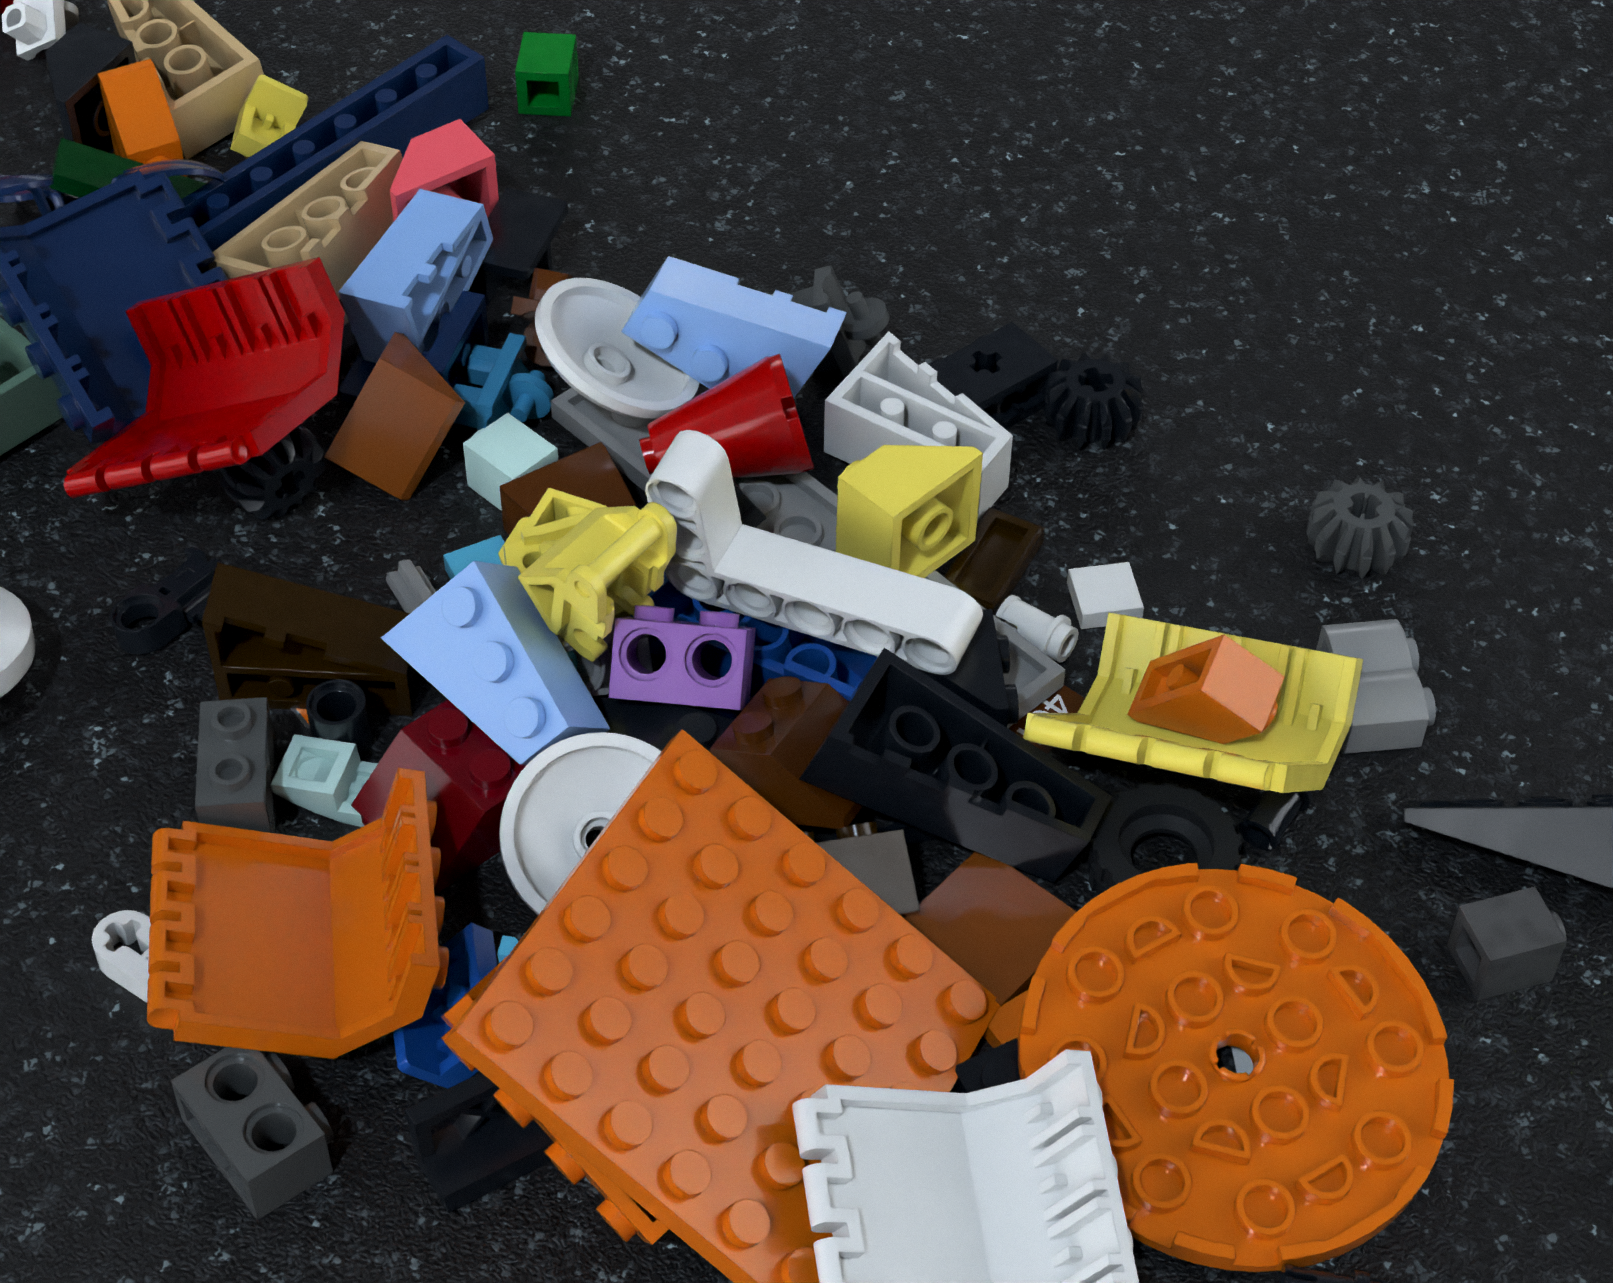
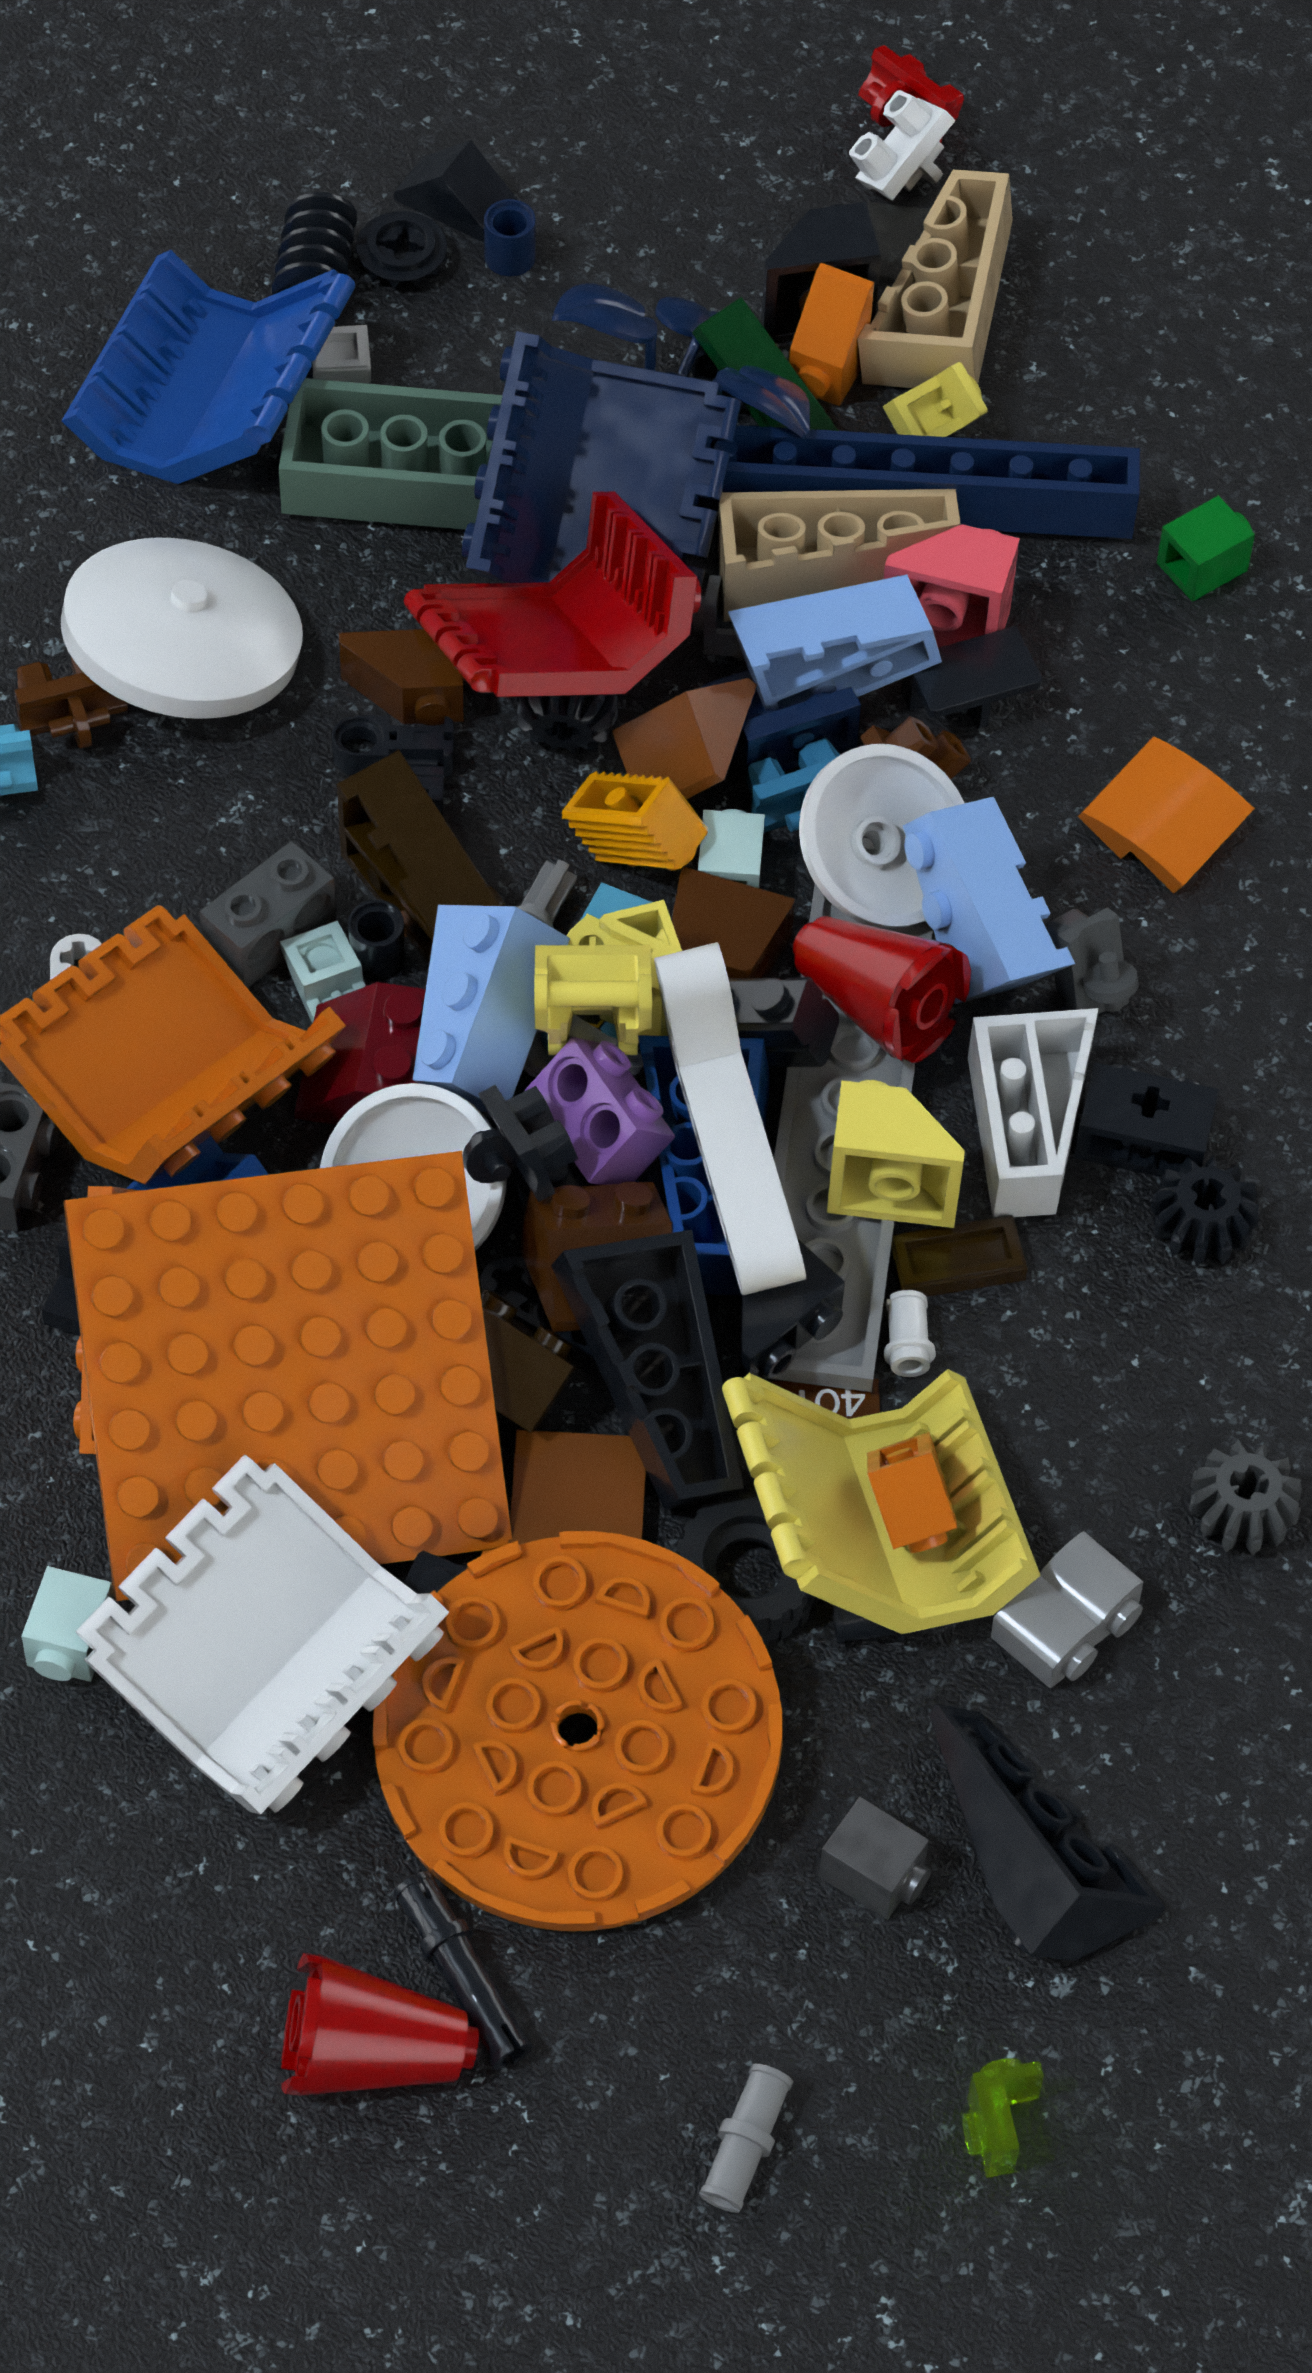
camera: 50 degrees right, 10 degrees up
white tile [1067,562,1144,629] -> none
none -> reddish brown slope [339,629,464,726]
none -> black hips [462,1085,578,1202]
none -> light orange brick [562,771,708,871]
none -> orange slope [1078,736,1255,894]

